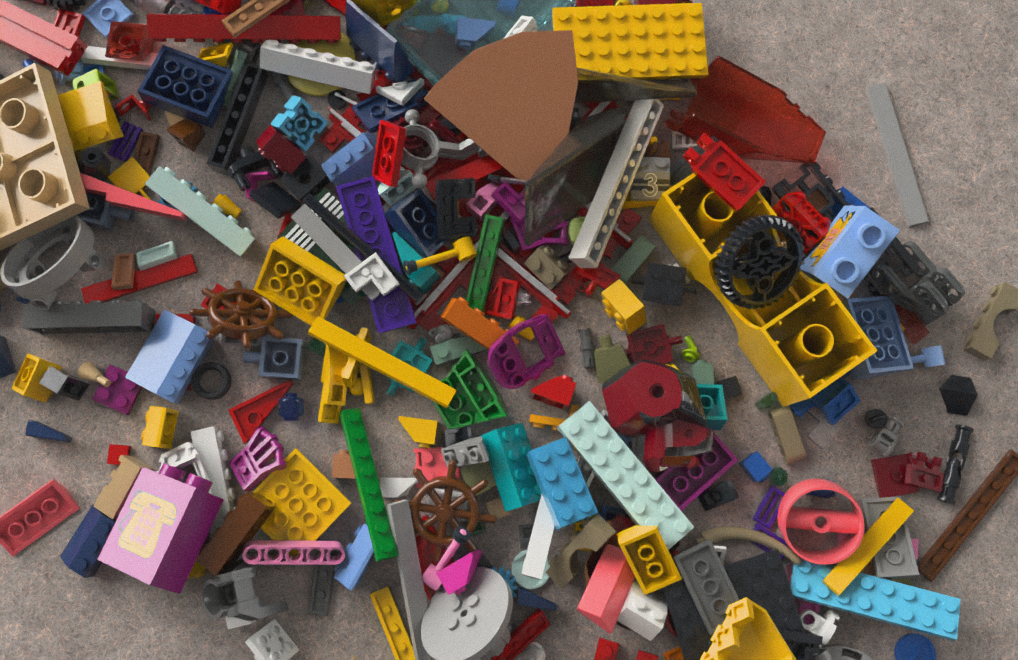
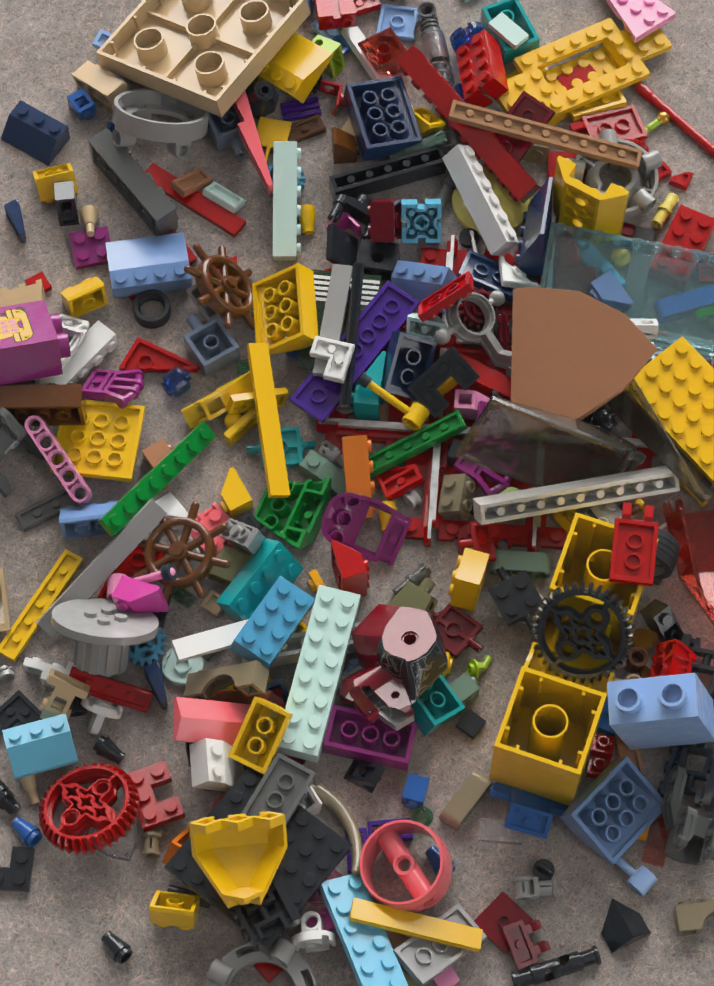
camera: 55 degrees right, 15 degrees down
clear green tile [755,392,778,410] -> none

